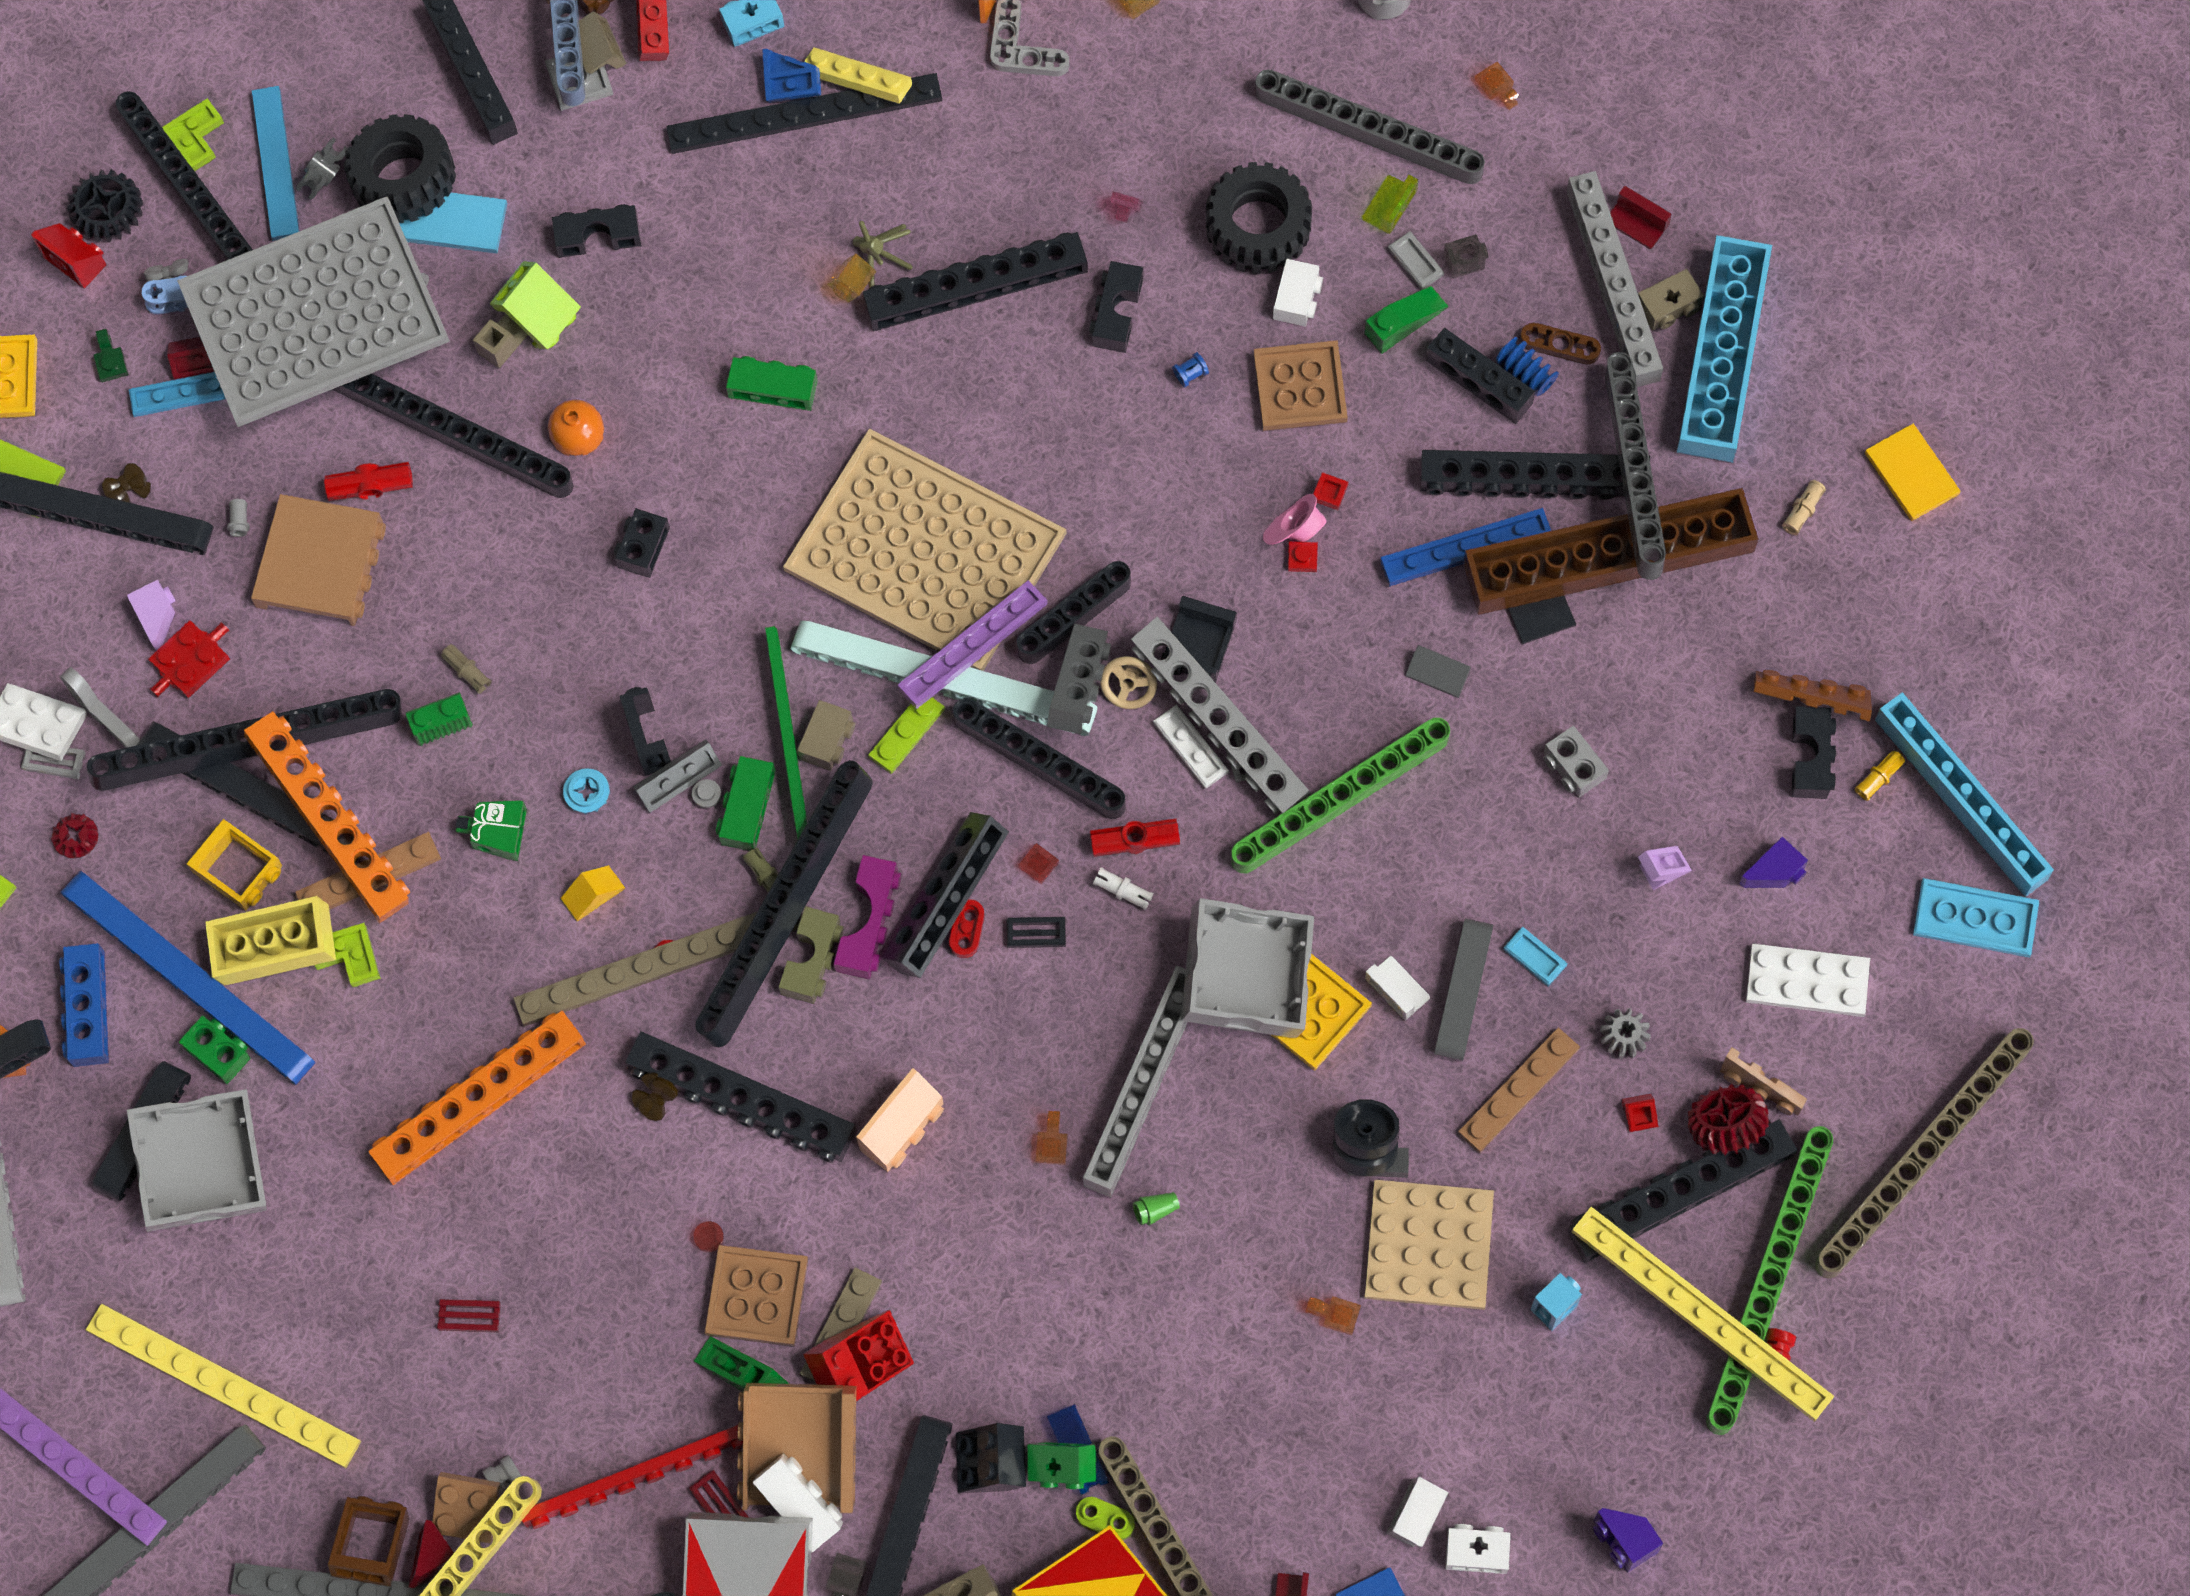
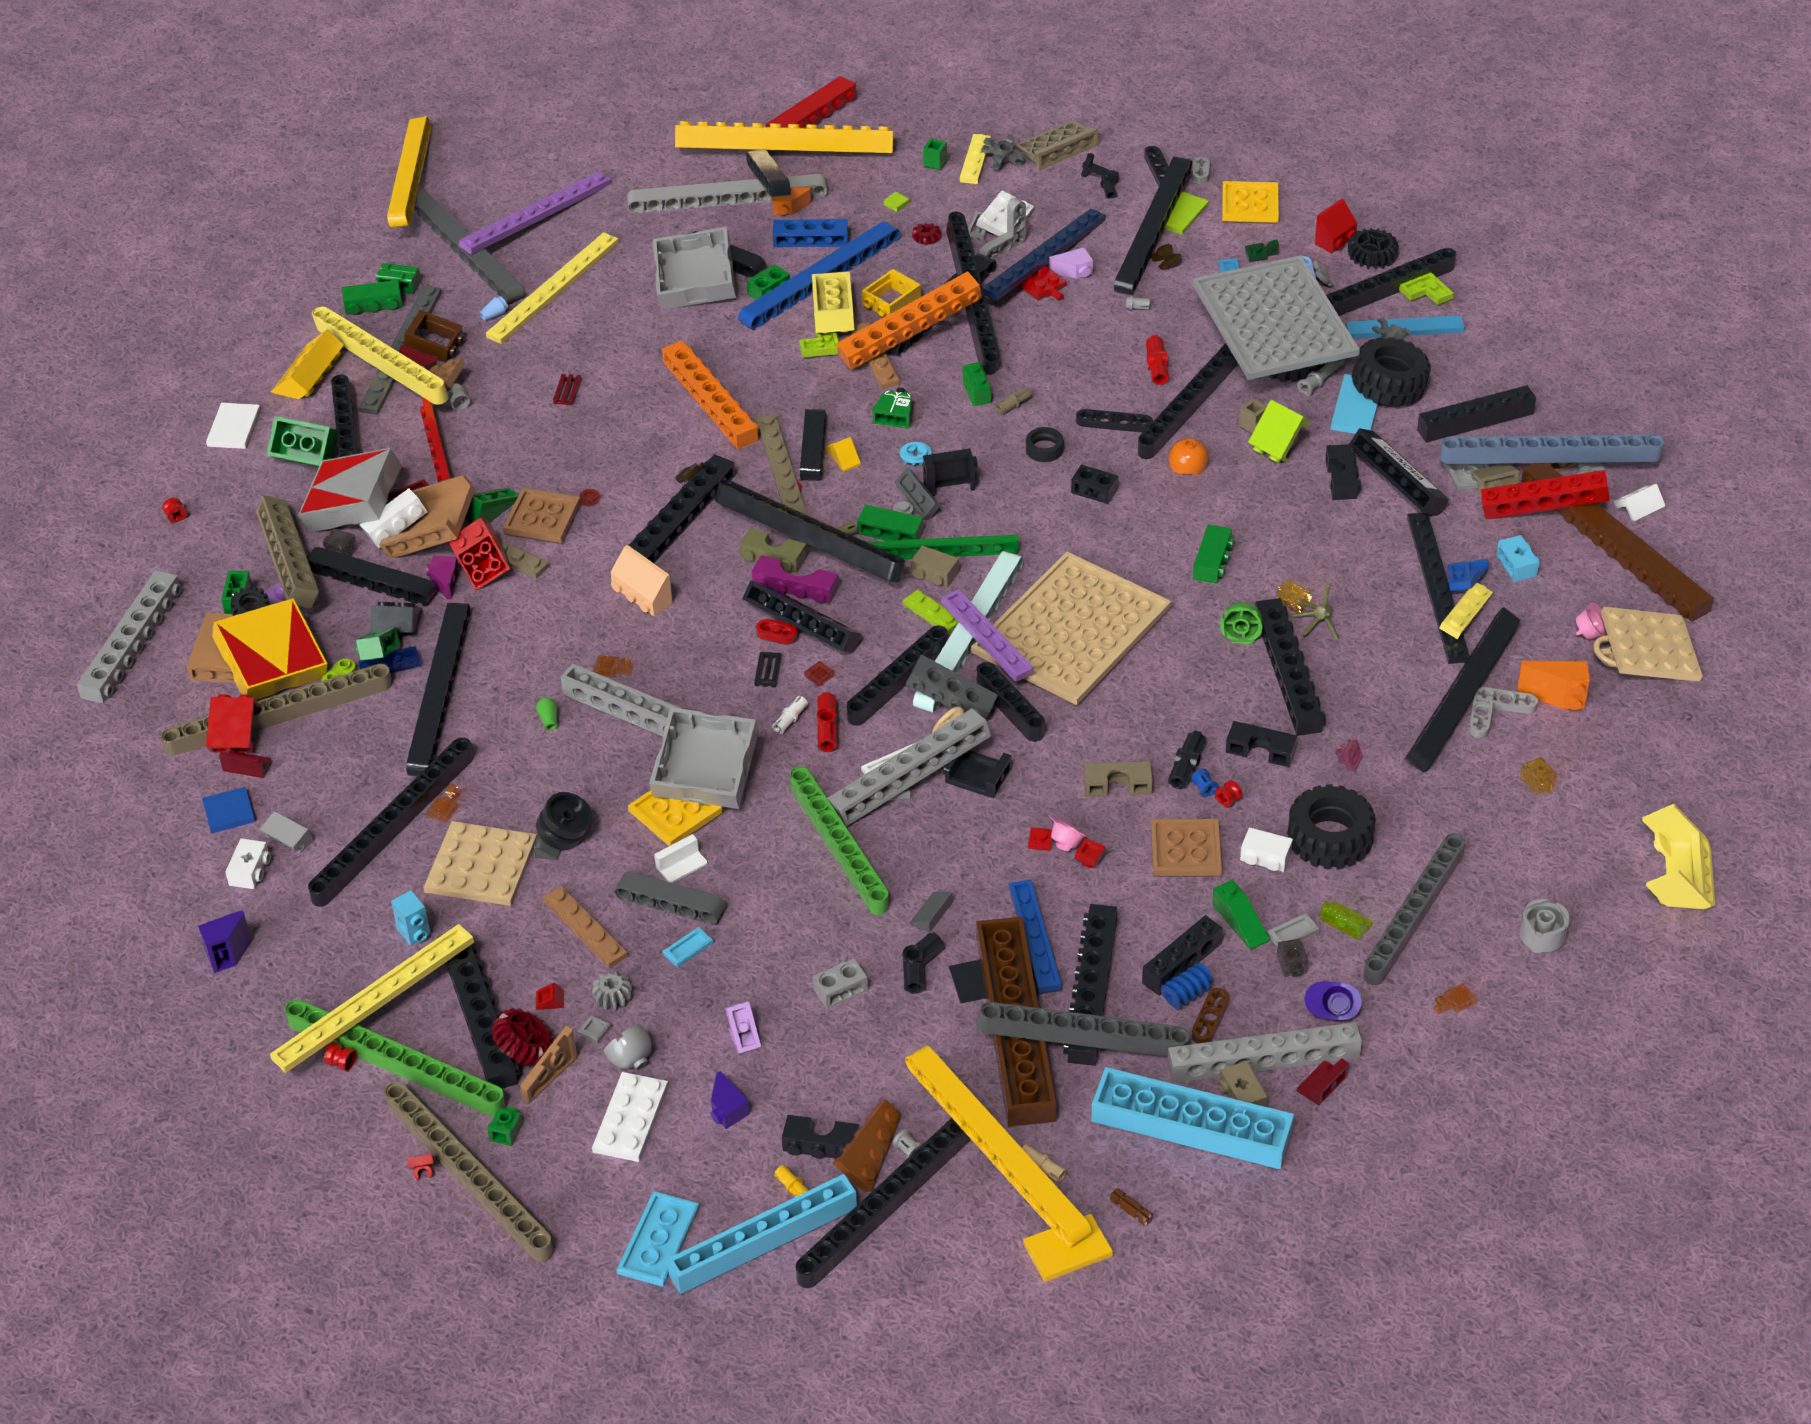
camera: 95 degrees right, 25 degrees down
medium nougat panel [251,494,386,626] -> none
none -> black beam [308,737,474,907]
none -> black beam [406,603,470,776]
none -> tile [407,1153,435,1180]
none -> magenta slope [426,555,460,599]
none -> light blue cone [479,296,508,322]
none -> green brick [487,1106,523,1146]
none -> light grey tile [578,1015,611,1044]
none -> light grey cylinder [603,1024,652,1070]
none -> black beam [795,1118,971,1289]
none -> black beam [800,409,826,480]
none -> light grey bush [893,1129,923,1159]
none -> black piece [902,932,944,994]
none -> yellow beam [905,1045,1092,1247]
none -> dark blue plate [983,208,1106,301]
none -> black tyre [1026,427,1064,463]
none -> black beam [1076,409,1153,433]
none -> dark tan arch [1084,761,1152,797]
none -> reddish brown axle [1110,1188,1153,1226]
none -> black piece [1168,730,1206,790]
none -> red wheel [1214,780,1243,808]
none -> bright green cylinder [1220,602,1263,644]
none -> dark purple piece [1304,981,1362,1020]
none -> black brick [1349,428,1449,516]
none -> black beam [1405,607,1521,772]

